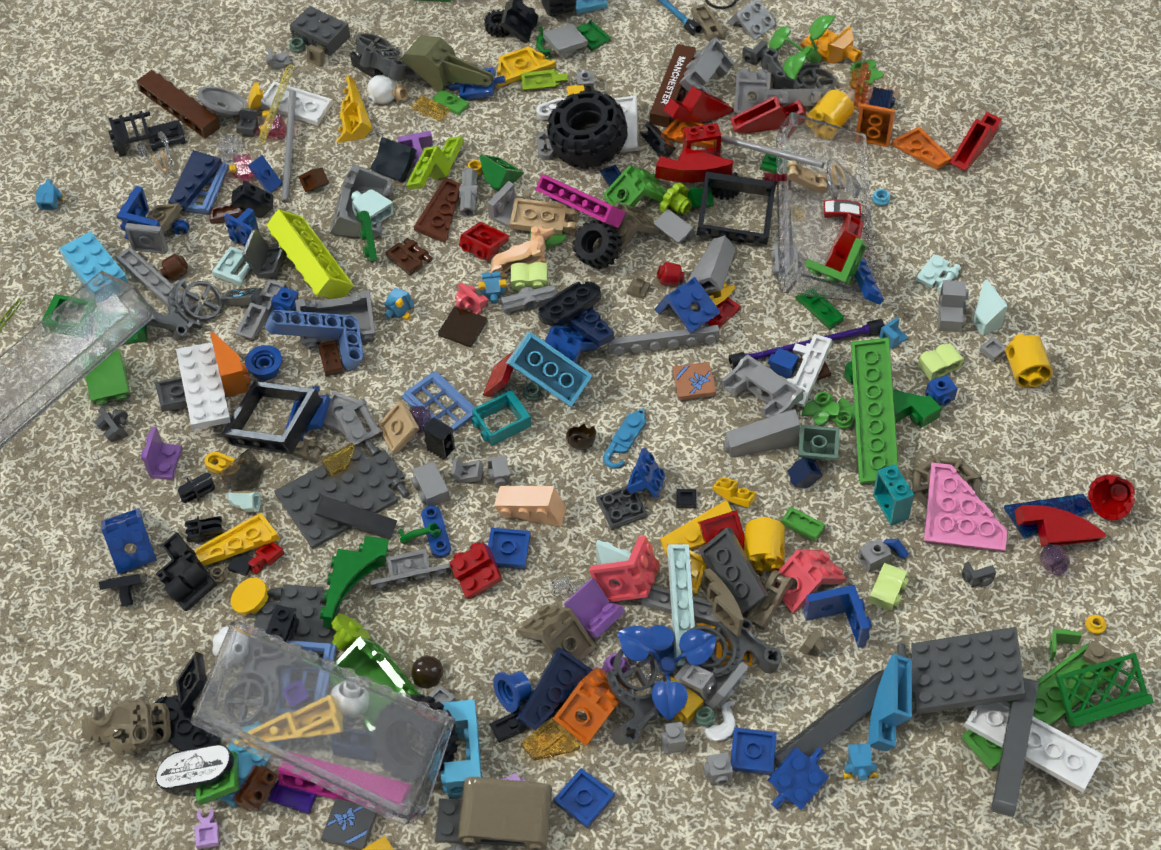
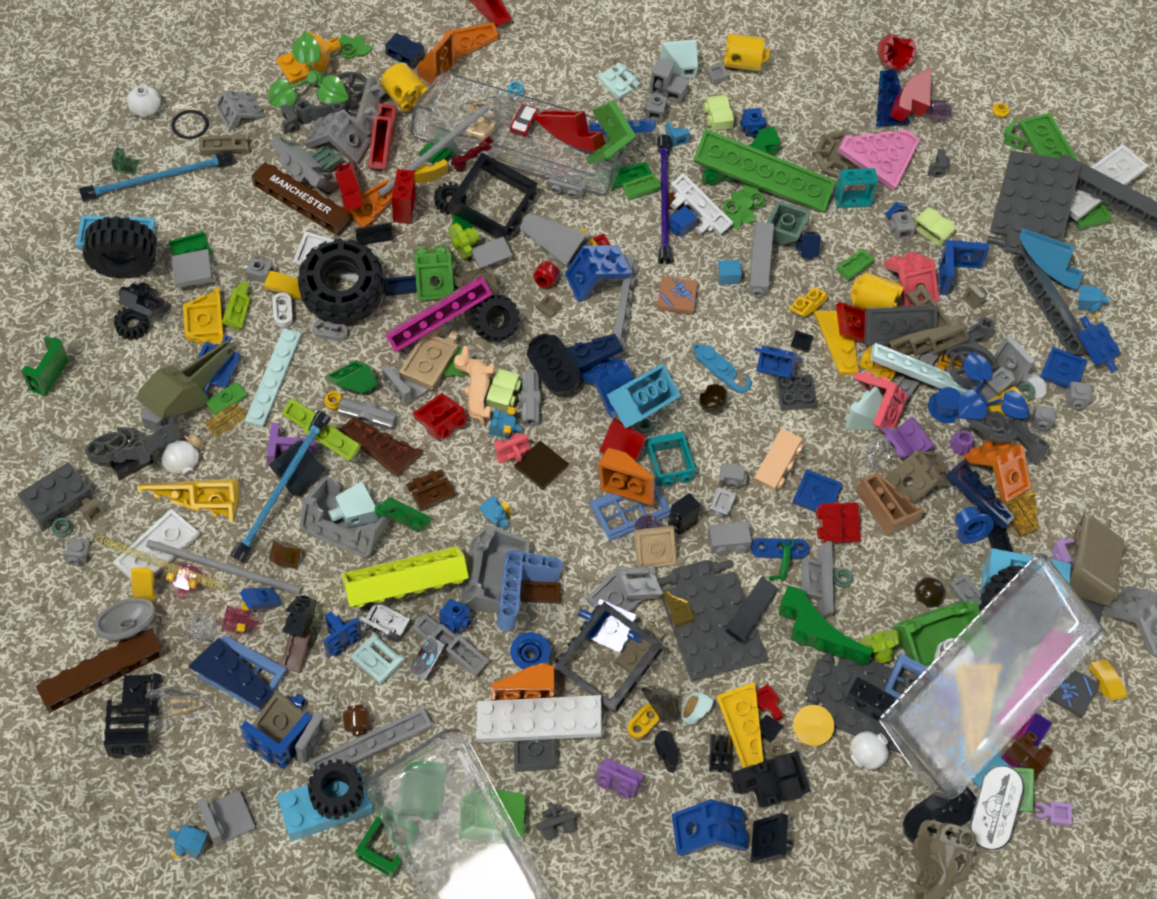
camera: 80 degrees left, 5 degrees up
dark grey piece [135,278,222,341] -> none
black tile [176,651,217,712] -> none
dark grey bracket [236,108,258,135] -> none
green piece [536,26,552,59] -> none
blue plate [553,768,615,828] -> none
red slope [655,147,734,183] -> none
light grey bracket [721,355,803,418] -> none
clear orange plate [849,62,871,109] -> none
green fence [1055,652,1154,727] -> none
dark tan plate [1082,640,1119,671] -> none
none -> light grey bracket [197,791,255,847]
none -> dark azure hose [230,410,331,563]
none -> light aqua plate [245,328,301,428]
none -> black tyre [308,759,364,820]
none -> sand green plate [310,145,343,173]
none -> yellow slope [415,159,449,184]
none -> orange slope [598,448,655,506]
none -> bright green plate [622,173,661,201]
none -> light grey brick [644,94,667,122]
none -> dark azure panel [718,260,742,285]
none -> sand green plate [833,568,853,588]
none -> medium nougat wedge [855,472,925,536]

